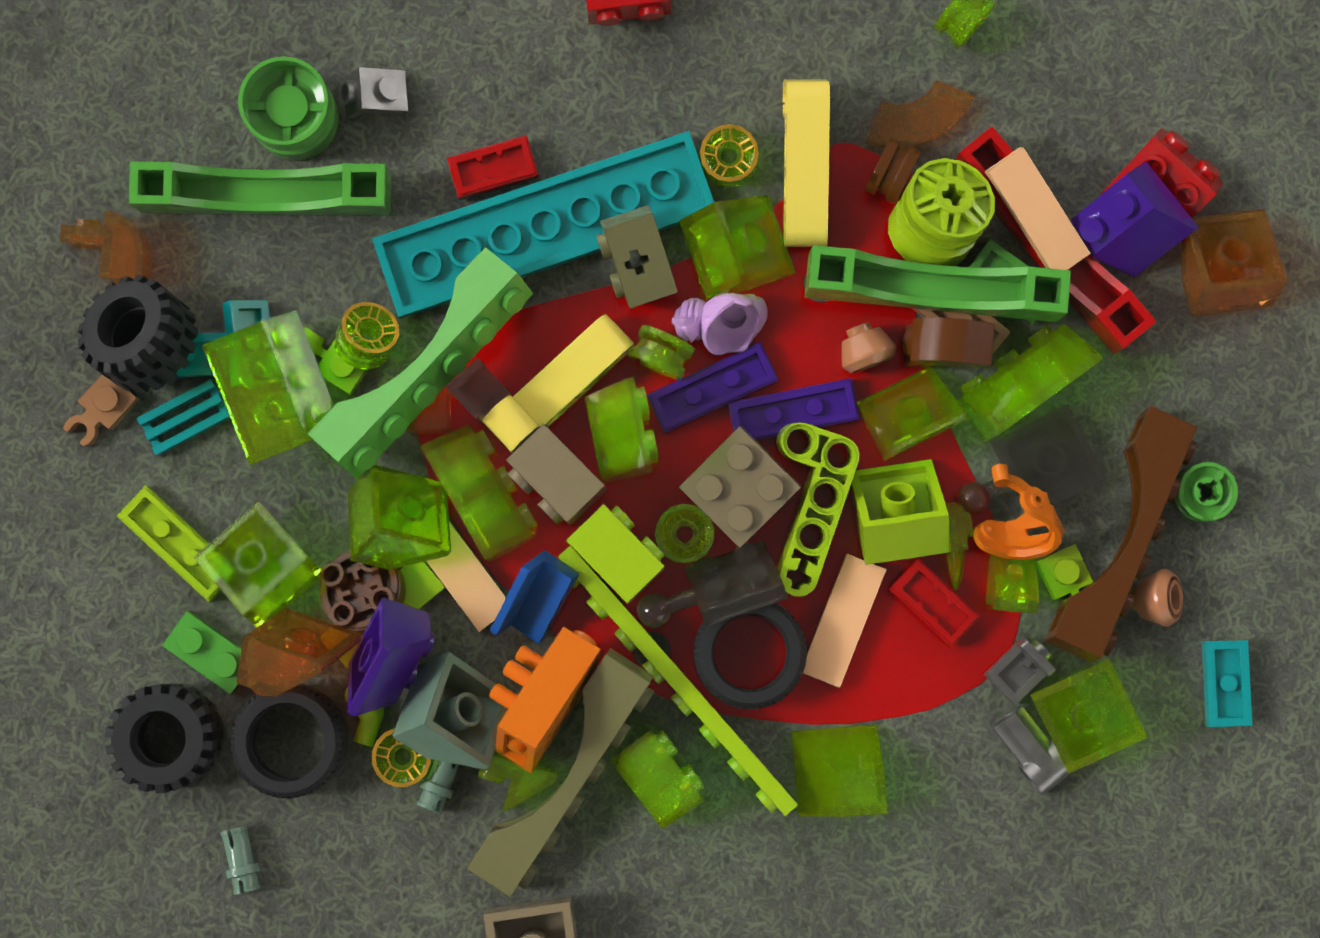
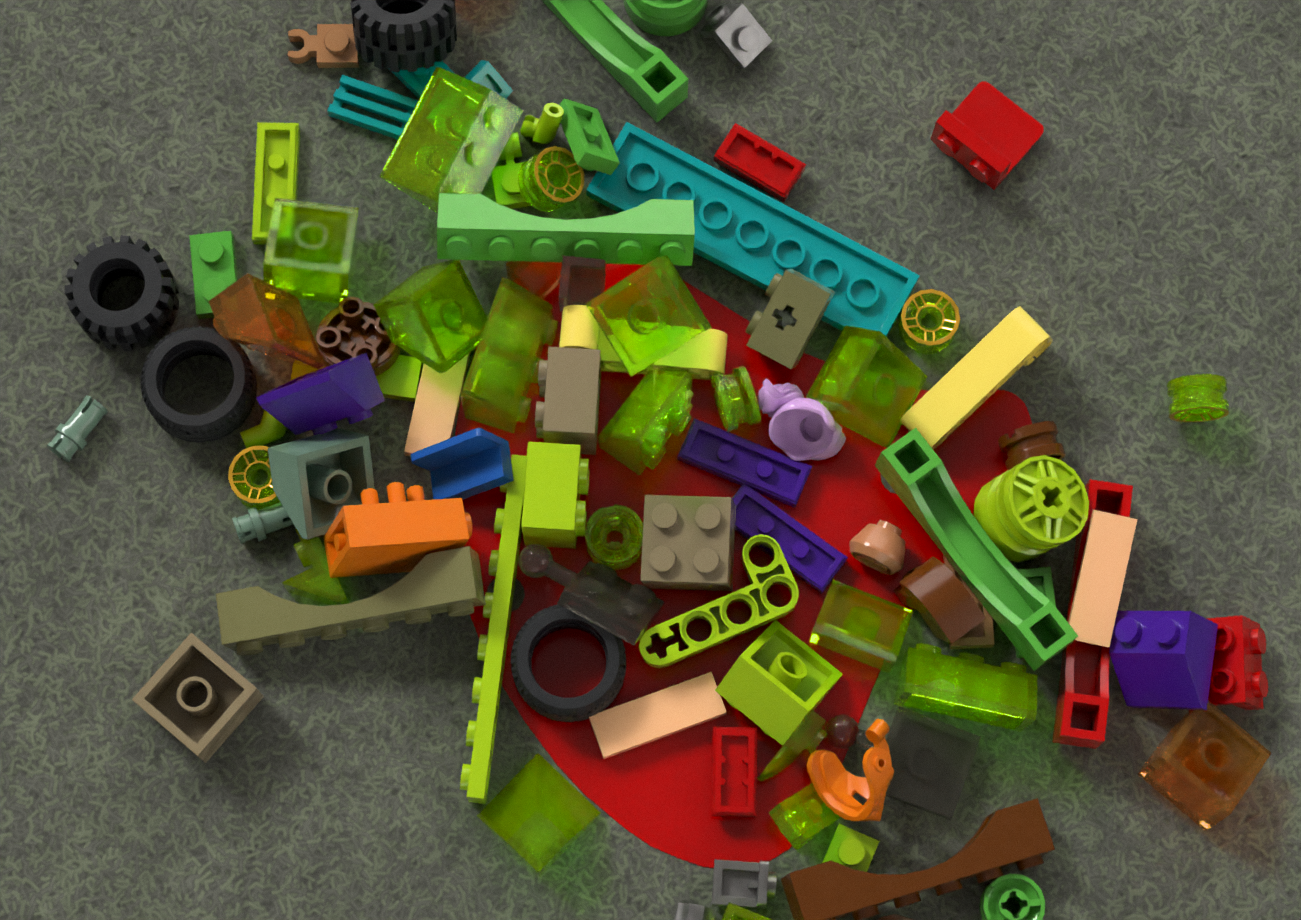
camera: 45 degrees right, 10 degrees down
clear neon green slope [610,727,705,829] -> none
clear orange tile [865,80,975,149] -> none
none -> lime arm [520,103,564,144]
none -> bright green plate [560,98,620,175]
none -> clear neon green slope [586,255,712,377]

